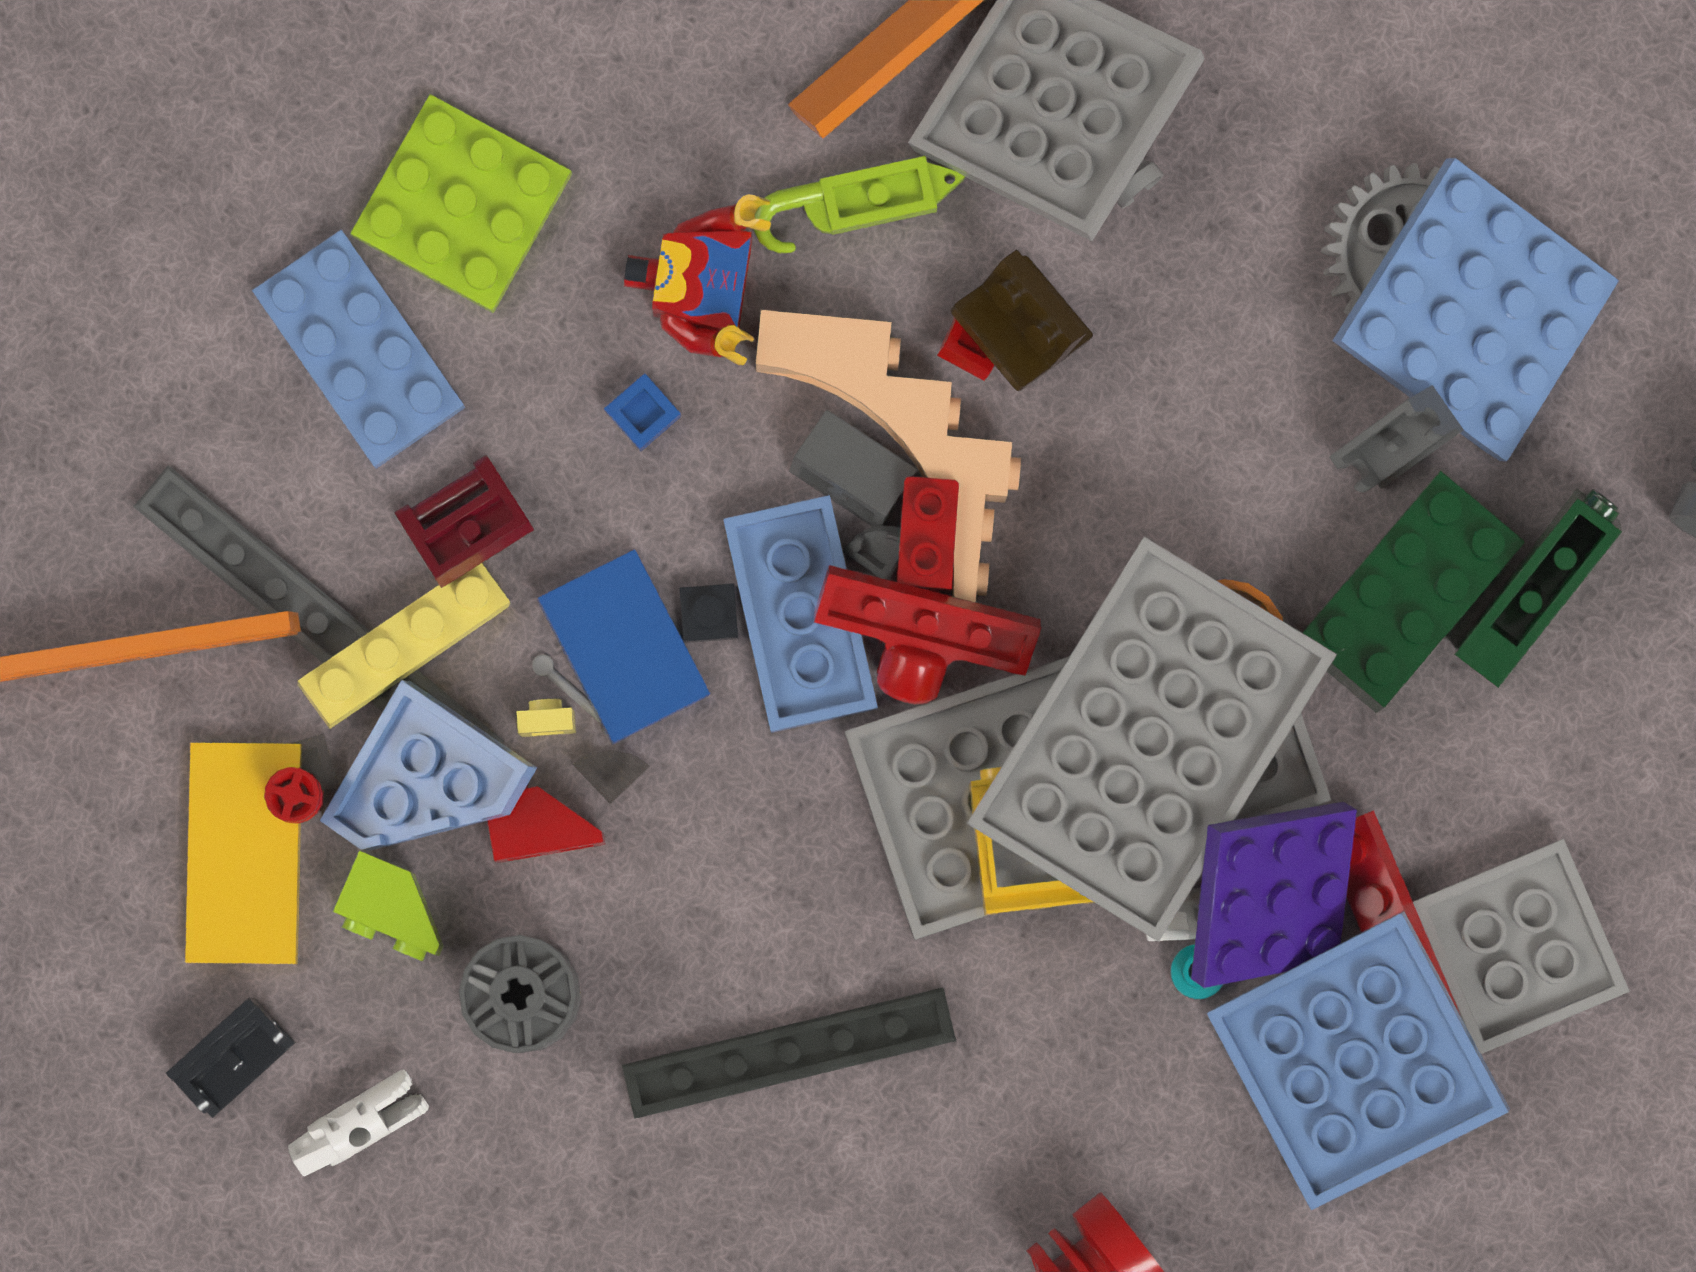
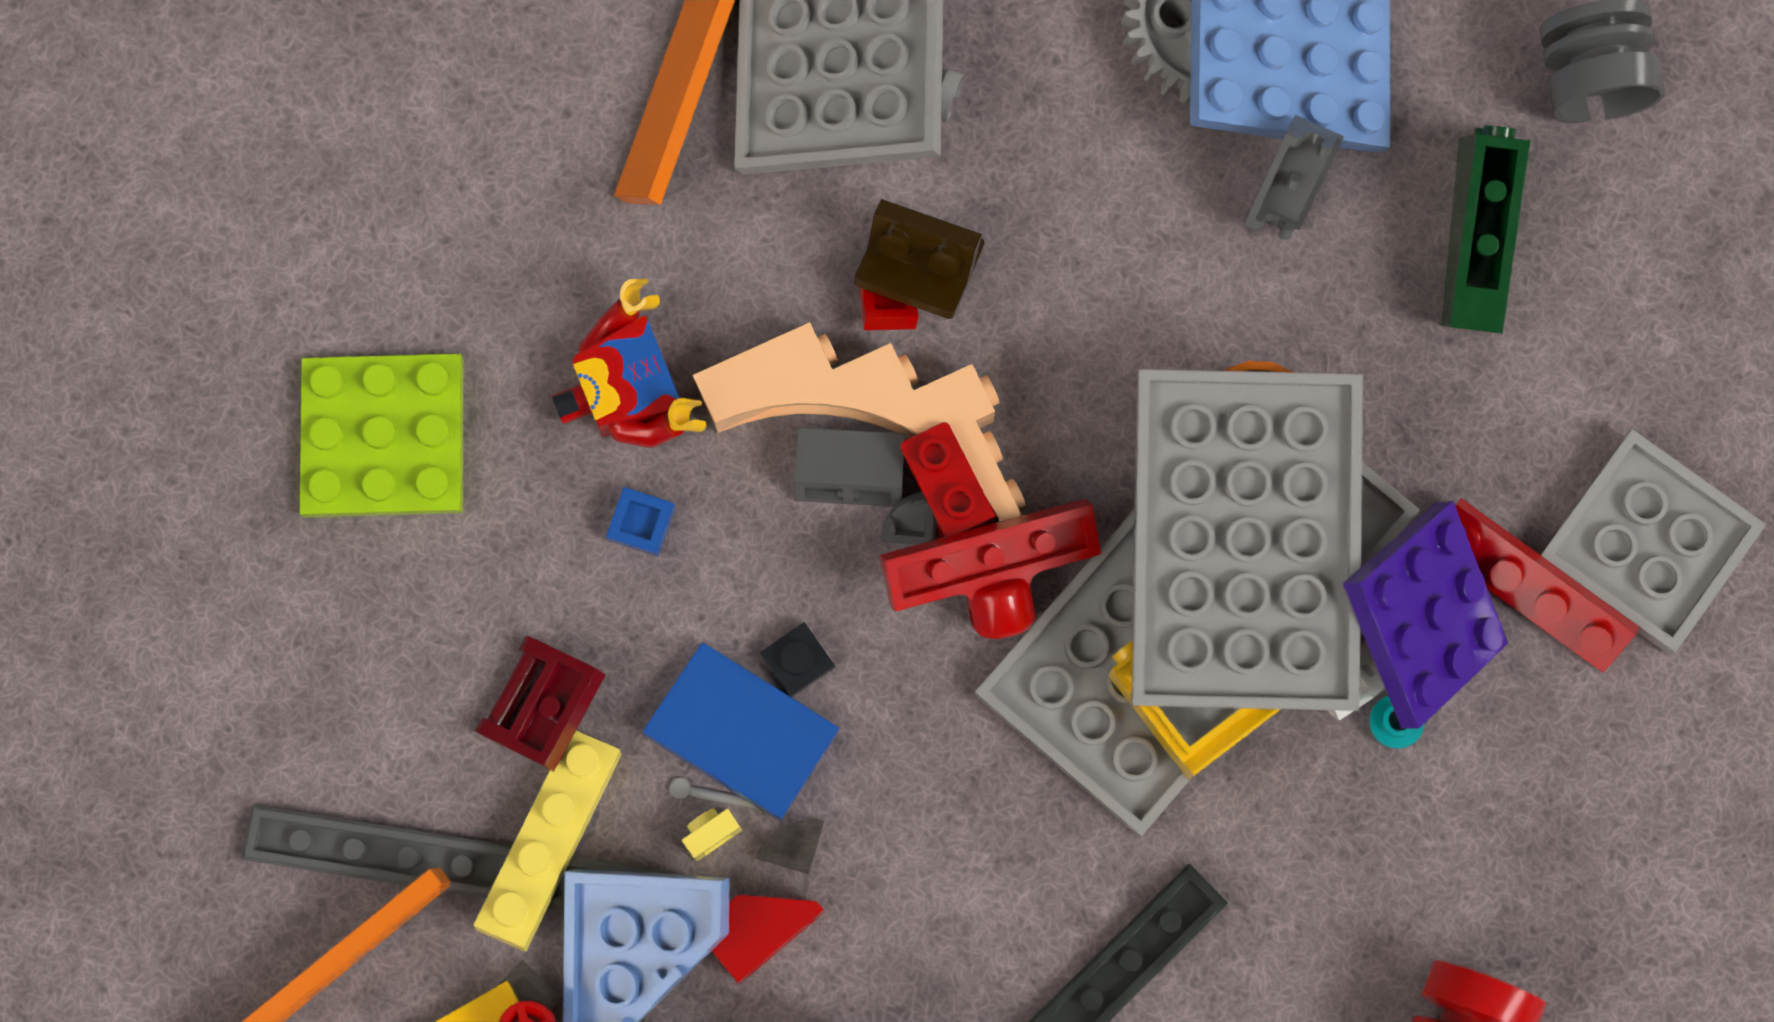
camera: 25 degrees left, 5 degrees down
medium blue plate [252,230,465,469] -> none
medium blue plate [723,495,878,733] -> none
lime plate [754,156,965,254] -> none
medium blue plate [1207,911,1510,1210] -> none
dark green brick [1301,471,1525,713] -> none

